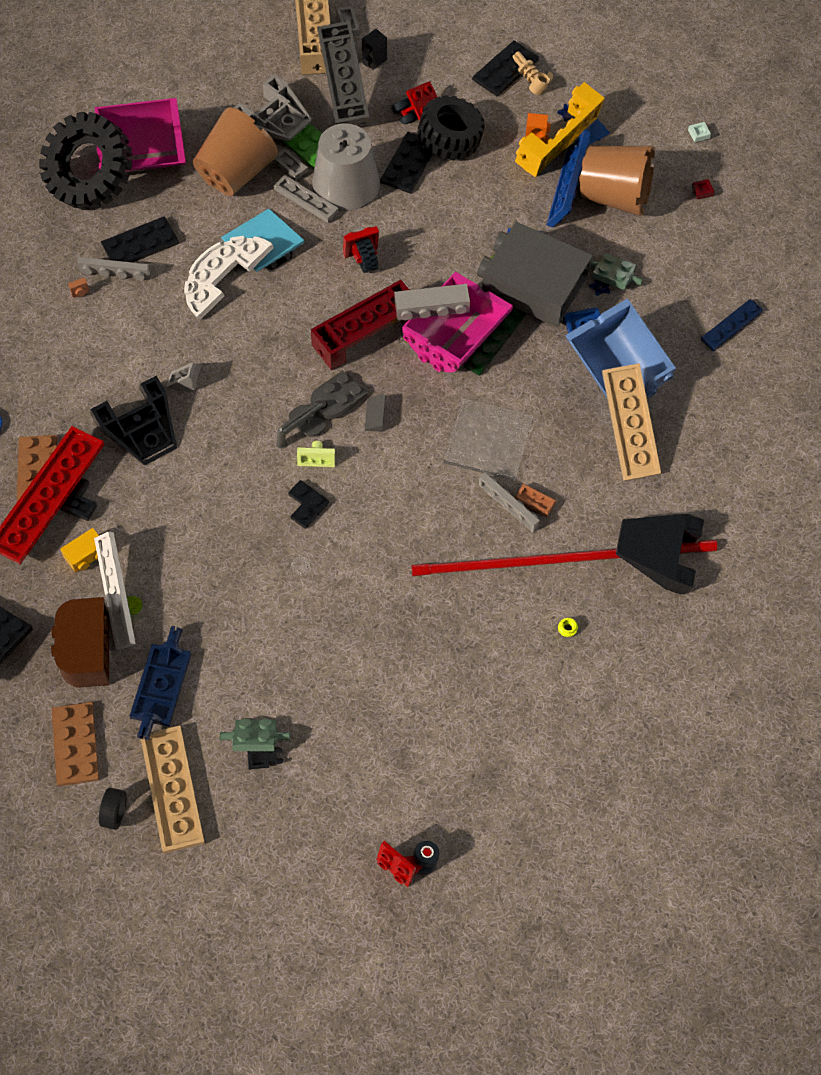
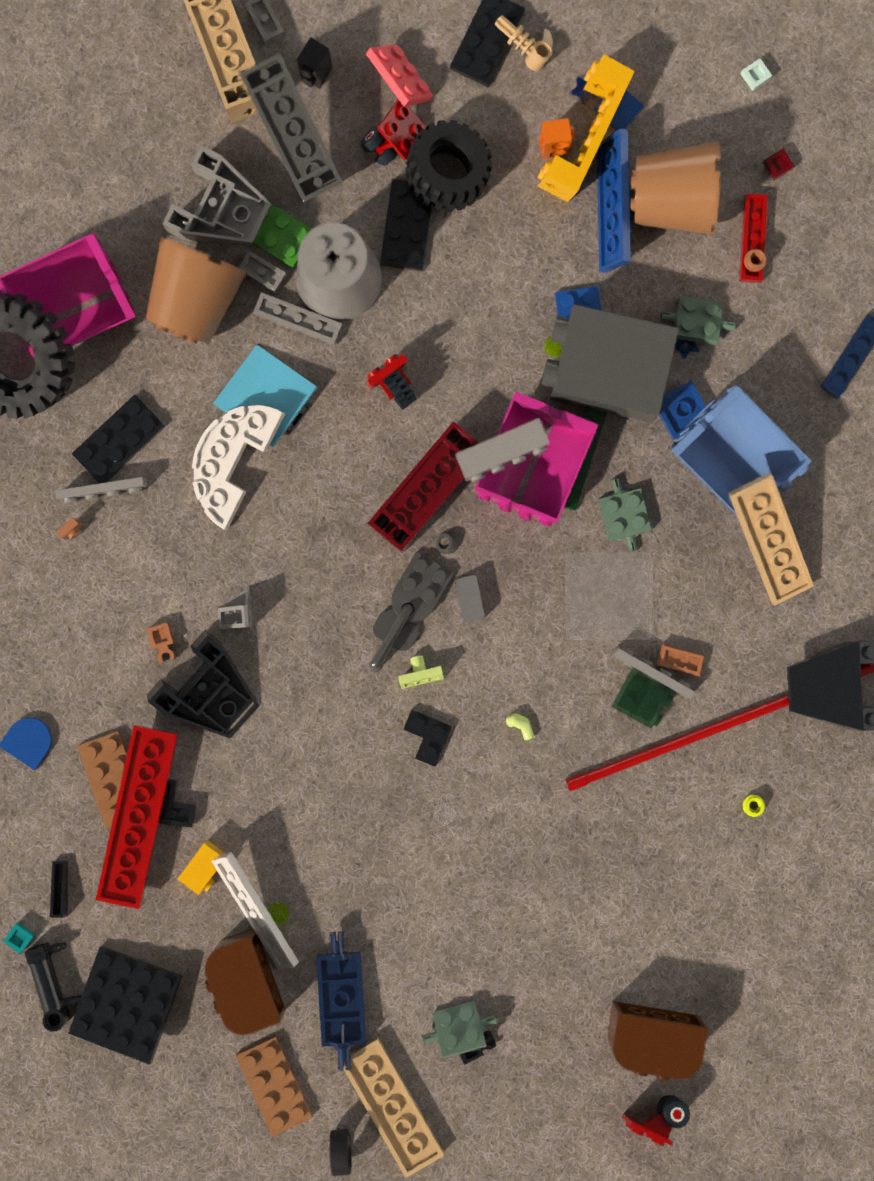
camera: 15 degrees left, 25 degrees up
none -> nougat plate [146,622,176,663]
none -> coral plate [366,44,434,107]
none -> dark grey piece [437,532,459,555]
none -> yellowish green arm [506,713,535,740]
none -> sand green plate [598,478,652,552]
none -> reddish brown brick [607,1001,708,1080]
none -> clear green plate [611,668,673,729]
none -> red plate [739,193,768,283]
none -> nougat plate [744,249,767,272]

